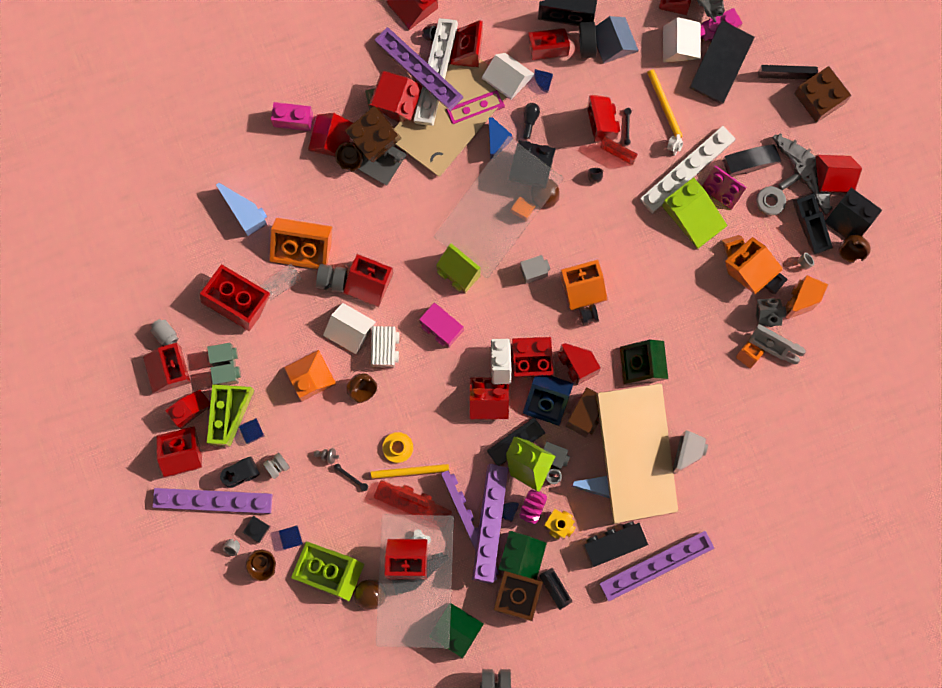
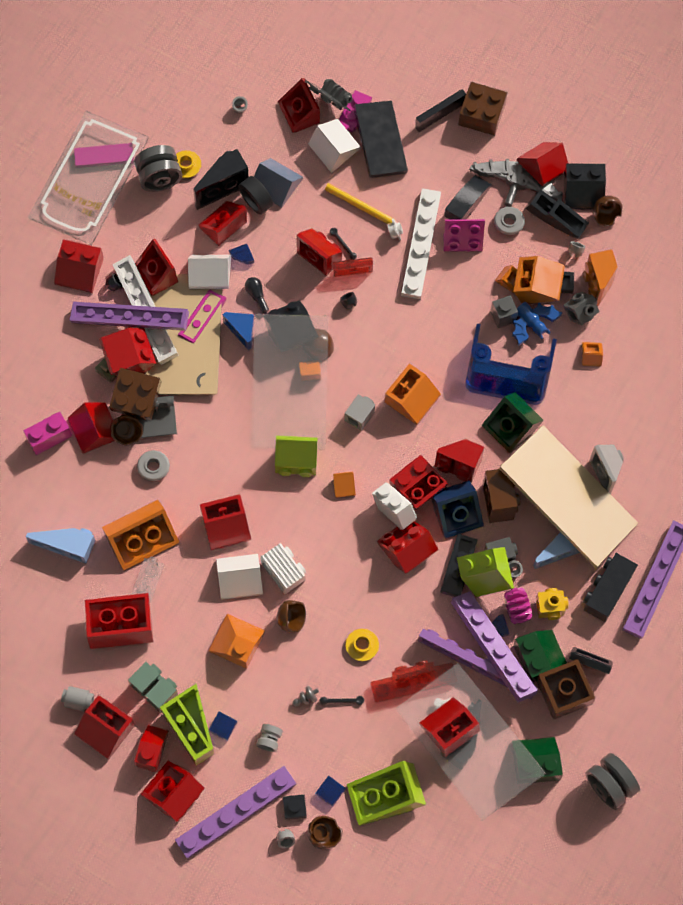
camera: 40 degrees left, 10 degrees down
black piece [220,456,260,488] -> none
dark grey wheel [316,264,348,293] -> none
reddish brown hair [354,580,386,610] -> none
yellow bar [371,464,449,479] -> none
dark pink brick [419,302,464,347] -> none
black wheel [579,303,599,326] -> none
lime slope [662,177,728,249] -> none
light grey hinge [749,324,806,365] -> none
none -> light grey piece [137,450,170,481]
none -> orange slope [333,472,356,498]
none -> clear blue windscreen [465,324,557,405]
none -> dark grey brick [490,295,518,328]
none -> blue animal [512,302,562,346]

